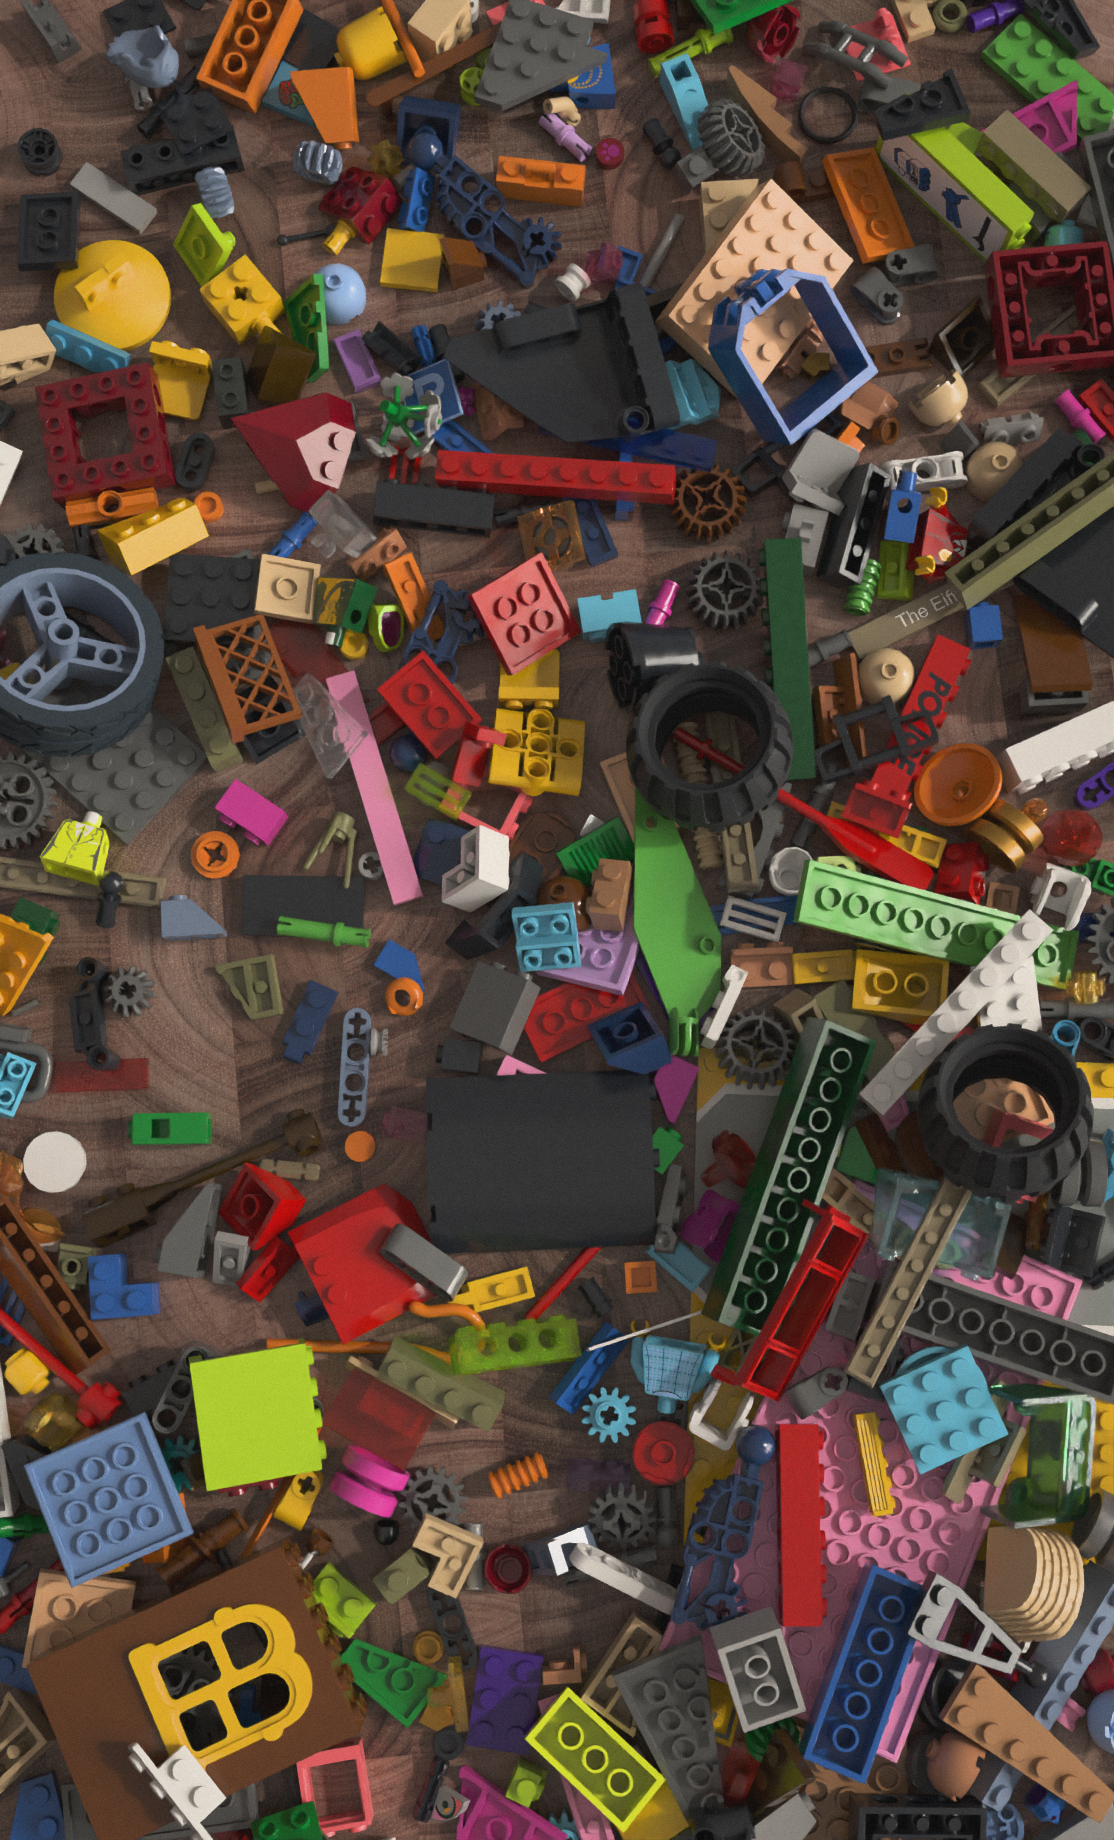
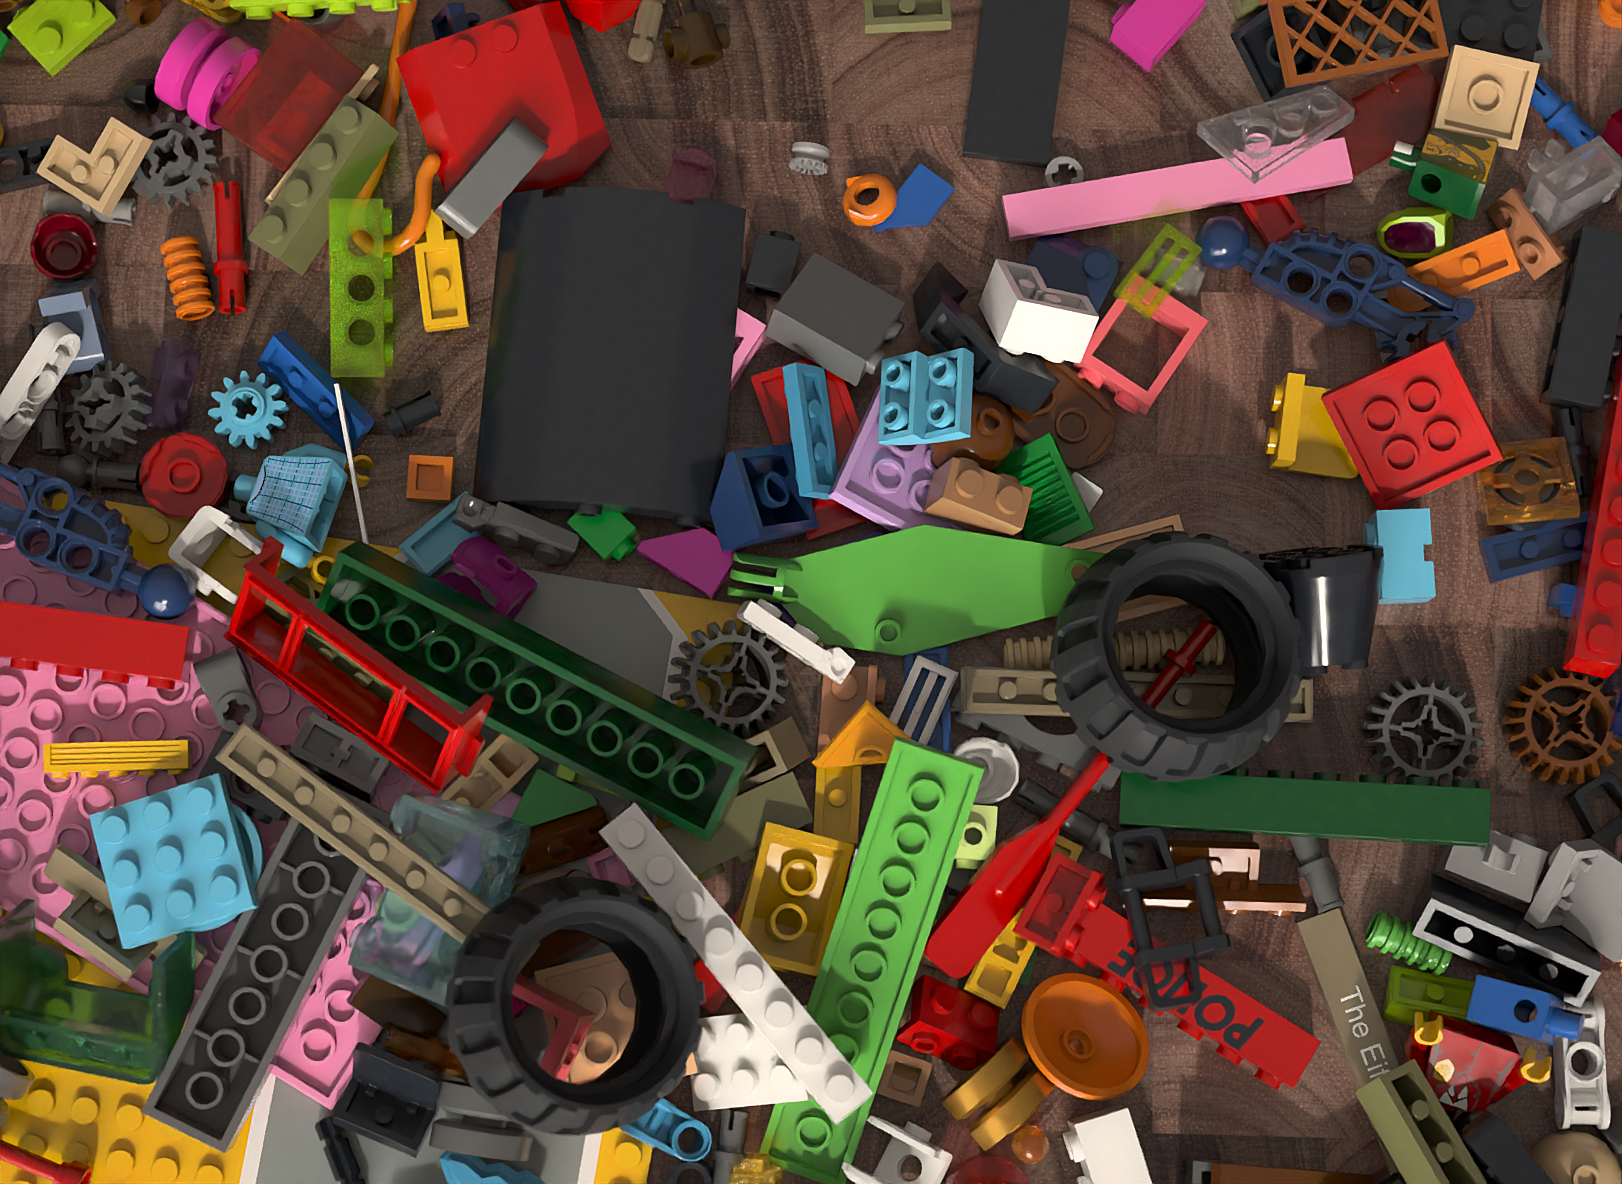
camera: 100 degrees right, 0 degrees up
bright green pin [277,916,371,948] -> none
dark blue hinge [282,980,339,1065] -> none
olive plant [303,812,358,889] -> none
sand blue beam [338,1008,372,1127] -> none
yellow tile [339,632,369,661] -> none
orange tile [345,1131,376,1162] -> none
olive torso [369,1543,435,1606] -> none
red plate [377,651,482,760] -> none
red bracket [451,721,507,787] -> none
yellow connector [488,708,585,796] -> none
red piece [524,1247,602,1324] -> none
dark pink pin [645,580,680,625] -> none
clear red tile [700,1130,756,1189] -> none
tan cylinder [858,648,916,707] -> none
blue brick [963,602,1003,650] -> none
none -> red pin [212,181,248,314]
none -> dark azure plate [782,362,838,500]
none -> light orange tile [812,700,914,768]

